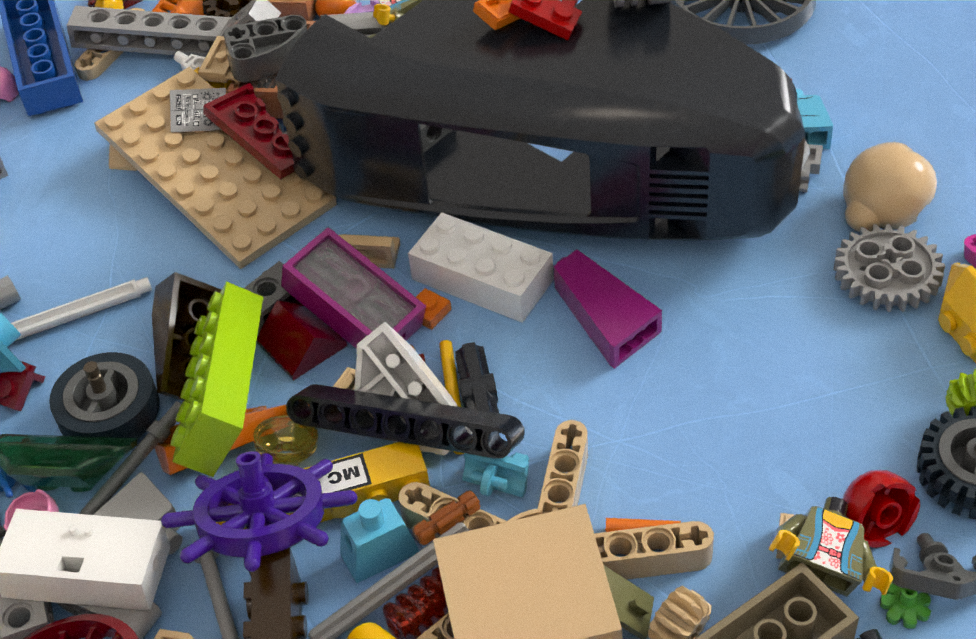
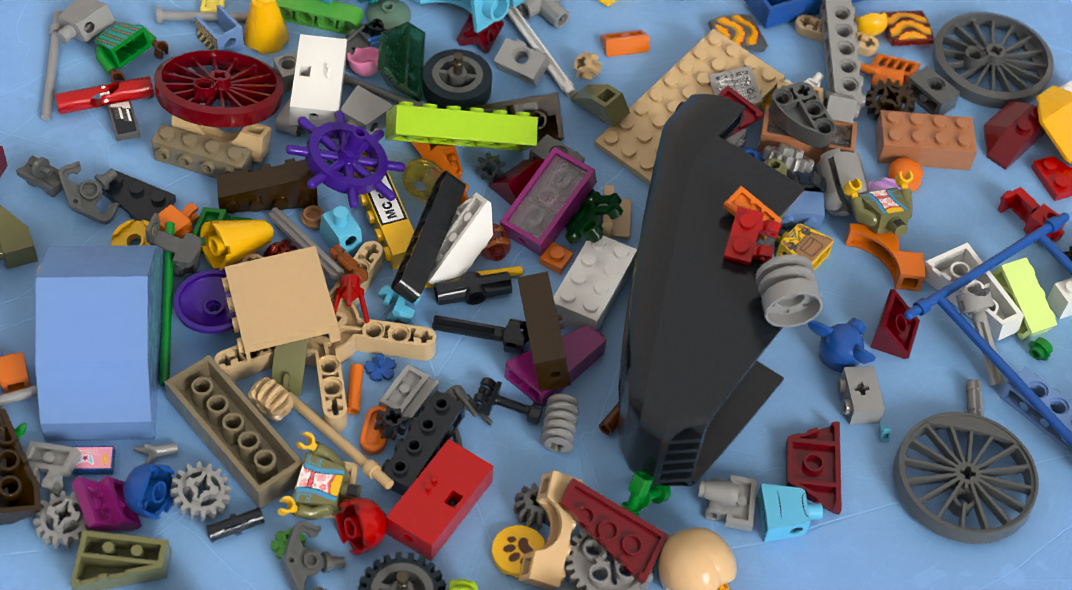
camera: 75 degrees right, 5 degrees up
none -> tan bar [288,392,394,489]
none -> medium nougat plate [301,205,324,229]
none -> red plant [333,274,369,323]
none -> orange tile [360,406,388,455]
none -> blue plant [364,353,396,381]
none -> black gear [374,406,408,441]
none -> light grey plate [379,364,440,423]
none -> black brick [382,390,465,496]
none -> red brick [386,439,494,561]
none -> black piece [432,315,529,355]
none -> dark grey plant [445,385,493,447]
none -> black bar [471,377,544,425]
none -> black gear [475,151,506,182]
none -> yellow tile [491,525,545,578]
none -> light grey brick [494,38,549,87]
none -> dark grey gear [513,482,550,530]
none -> dark brown brick [517,271,571,391]
none -> tan arch [518,470,583,590]
none -> light grey piece [540,393,579,454]
none -> dark red wing [558,478,668,585]
none -> dark green plant [565,189,623,244]
none -> olive slope [571,84,630,127]
none -> tan gear [573,51,602,81]
none -> reddish brown axle [599,402,619,435]
none -> orange slope [600,30,649,57]
none -> green bar [621,471,671,517]
none -> slope [708,14,768,52]

